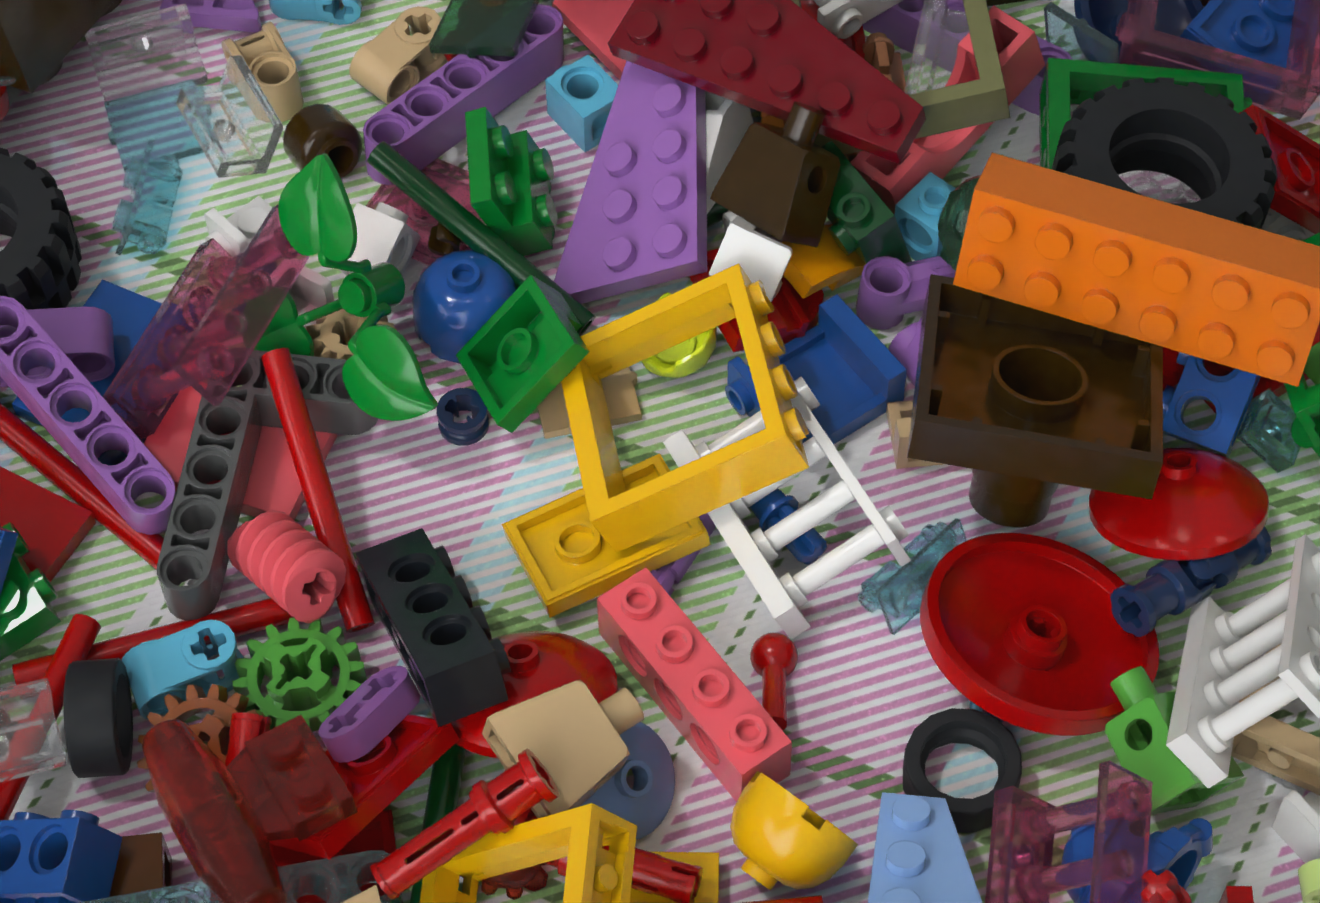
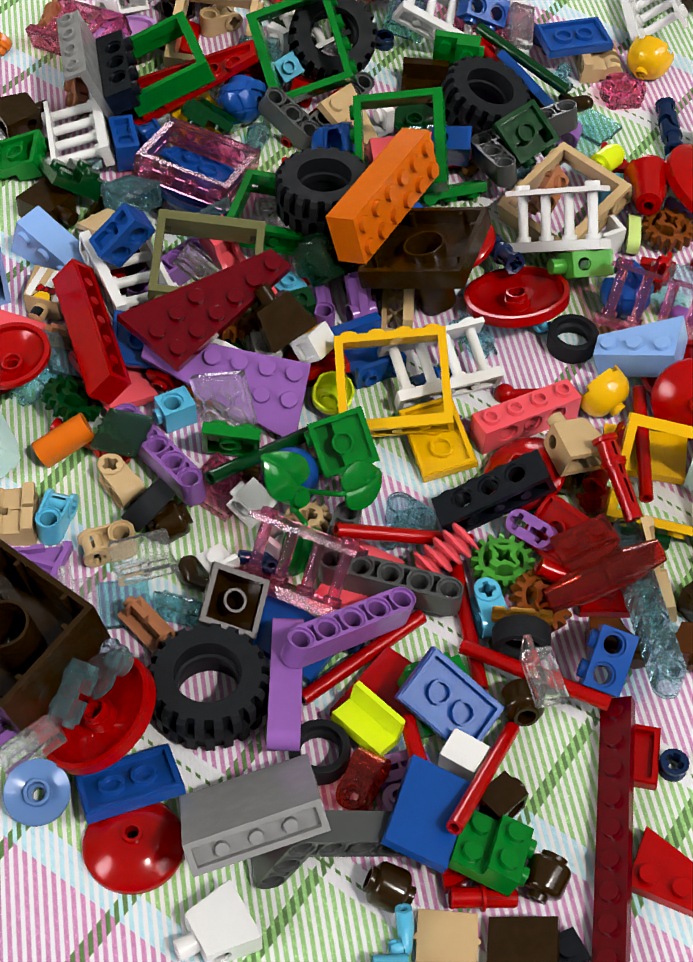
camera: 85 degrees left, 5 degrees down
none -> nougat hinge [117,596,176,653]
none -> black tyre [121,477,176,533]
none -> dark brown arm [178,555,208,593]
none -> clear plate [189,370,258,426]
none -> dark brown slope [197,561,270,640]
none -> clear light blue beam [380,492,437,551]
none -> pearl gold axle [491,606,553,626]

